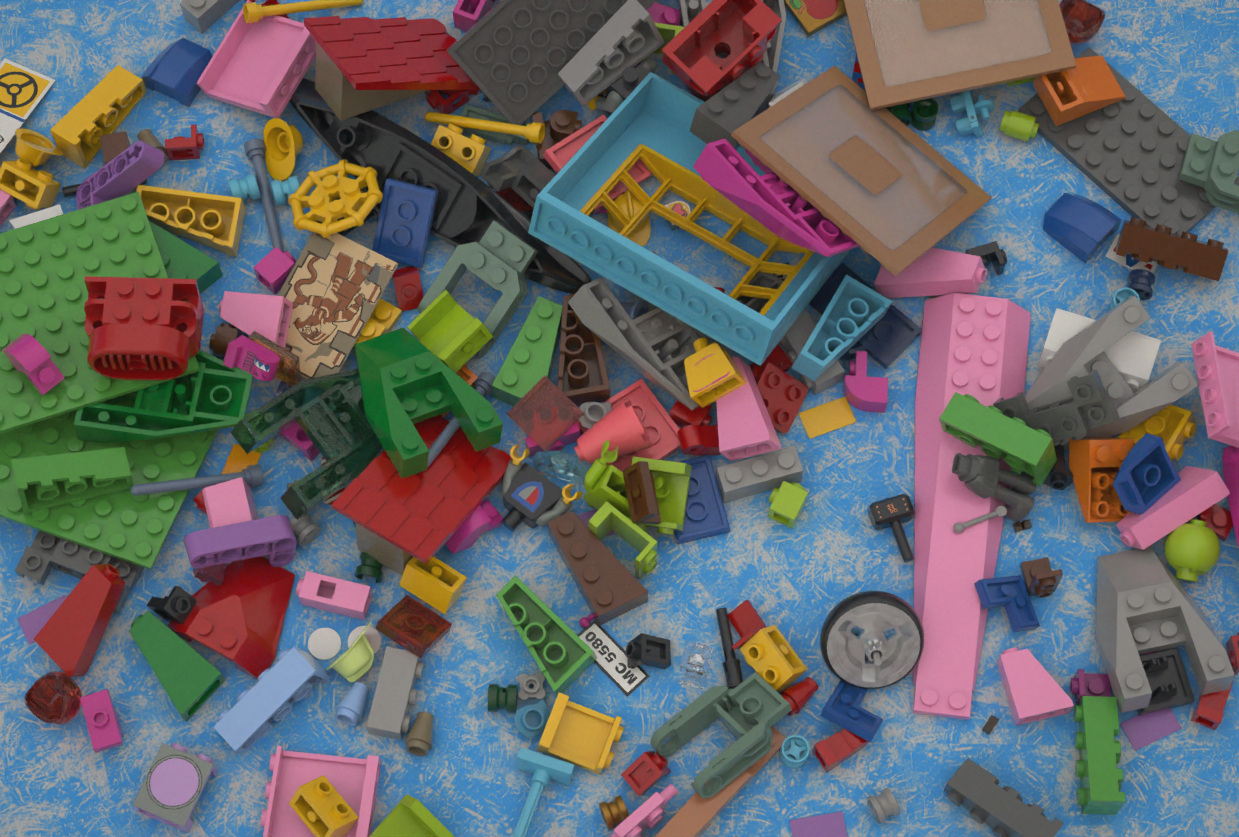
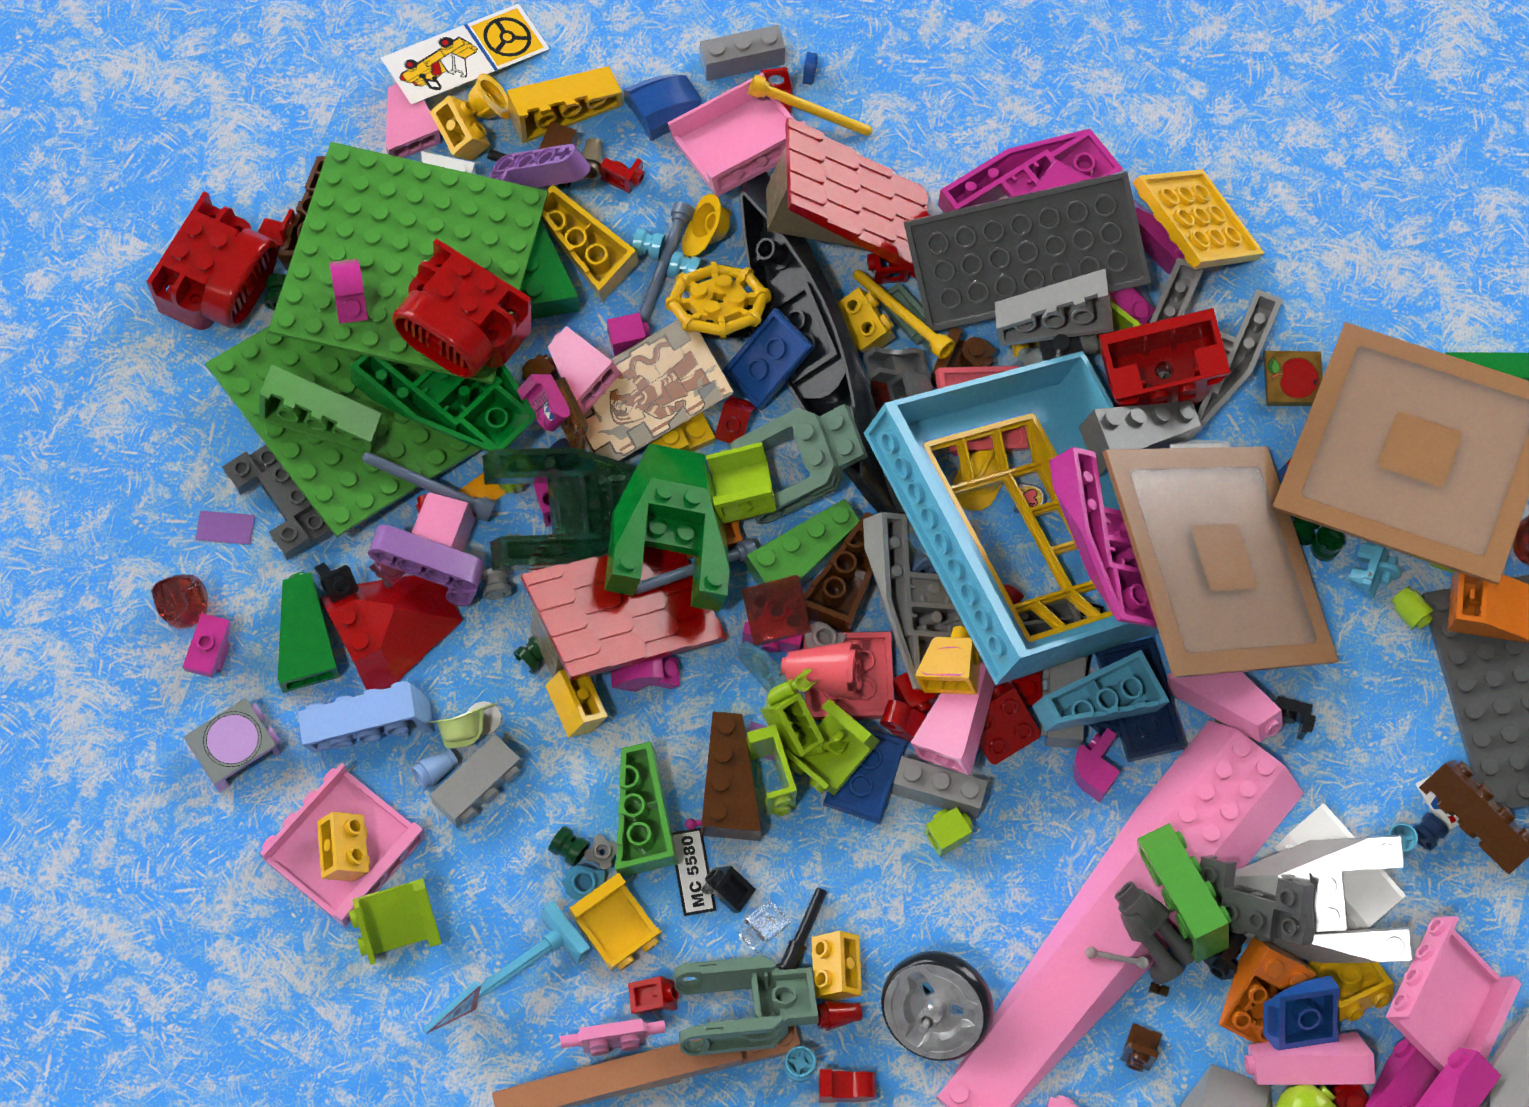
camera: 30 degrees right, 0 degrees up
red slope [34,564,126,678] -> none
bright pink brick [296,571,373,620] -> none
white sticker [308,628,341,660] -> none
clear red tile [375,595,452,658] -> none
dark tan cone [405,712,434,756] -> none
torso [501,444,582,531] -> none
pearl gold wheel [599,795,629,830] -> none
reddish brown panel [623,461,661,524] -> none
red bracket [728,600,767,650] -> none
yellow sticker [798,397,857,439] -> none
blue tile [820,680,883,742] -> none
black piece [868,494,914,562] -> none
blue tile [974,575,1040,632] -> none
blue slope [1043,193,1122,264] -> none

